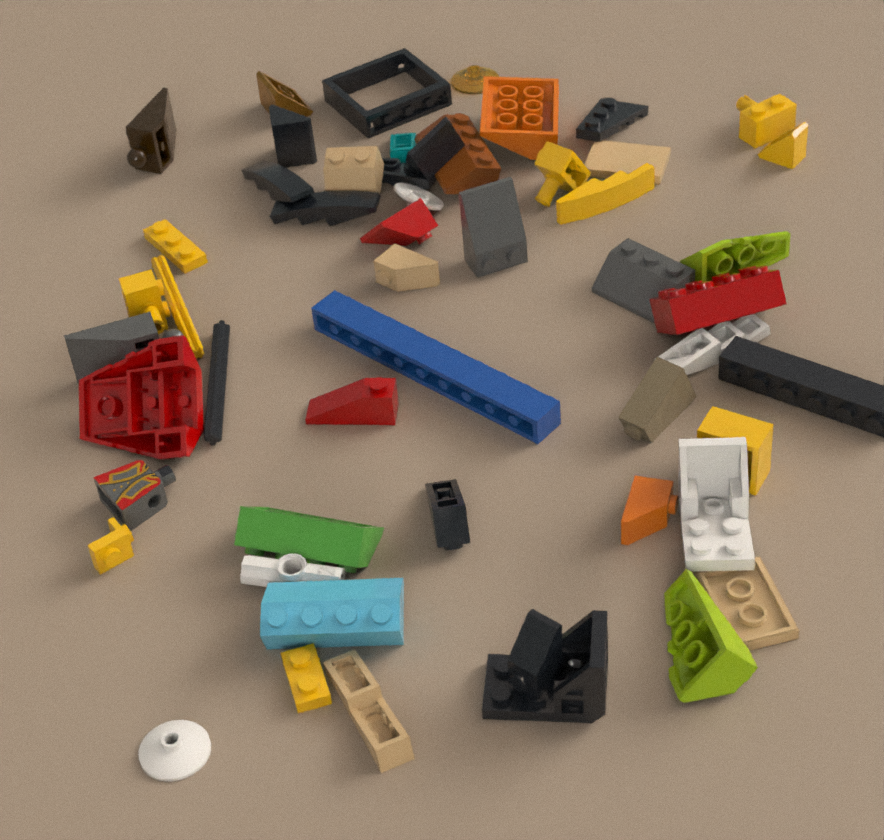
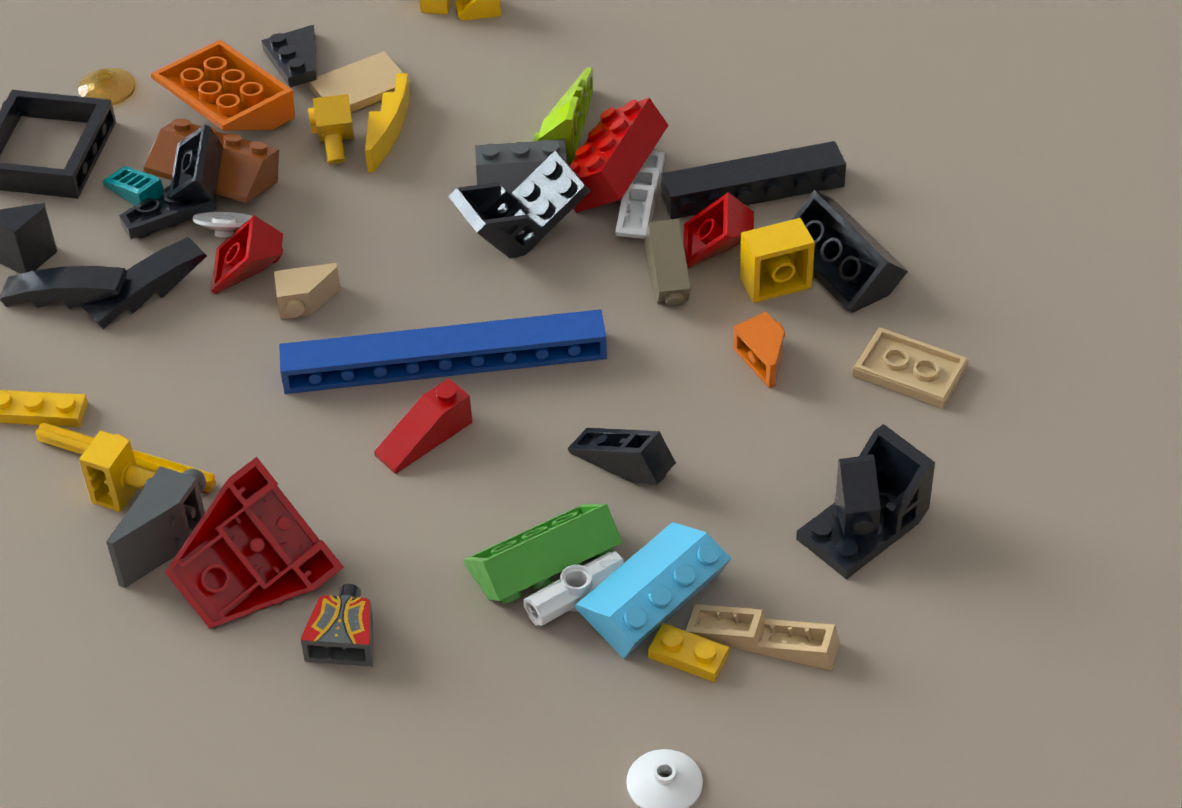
camera: 50 degrees left, 5 degrees up
yellow bracket [87,517,134,575] -> none
black axle [204,320,230,446] -> none
tan slope [323,146,384,208] -> none
dark grey slope [459,177,528,278] -> none
lime wedge [664,569,758,703] -> none
white bracket [678,437,755,572] -> none
none -> black bracket [448,151,591,259]
none -> red slope [683,192,754,269]
none -> black slope [791,190,908,313]

